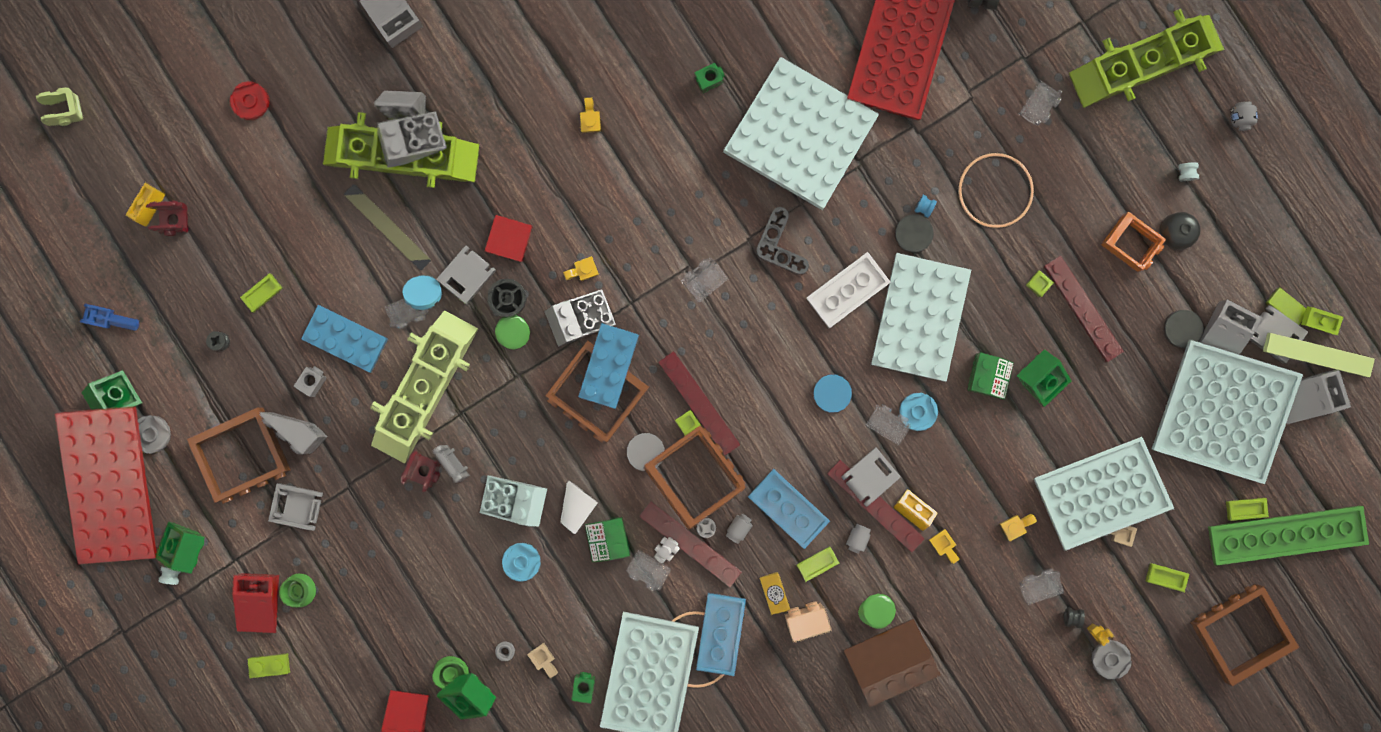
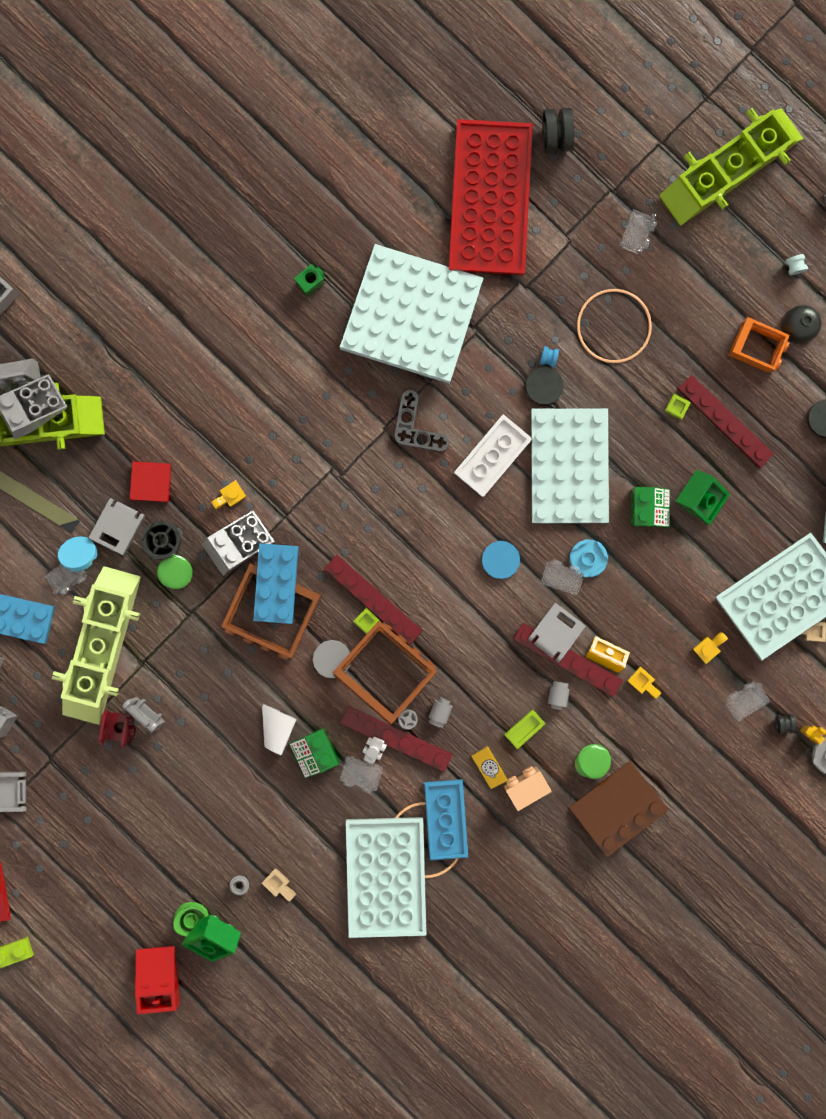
camera: 15 degrees left, 0 degrees up
bright green piece [279,574,316,608] -> none
light aqua slope [480,476,547,526] -> none
medium azure tile [502,543,541,581] -> none
green brick [572,672,595,703] -> none
yellow plate [580,98,601,133] -> none
clear bracket [681,258,728,302] -> none
dark azure tile [748,469,830,549] -> none

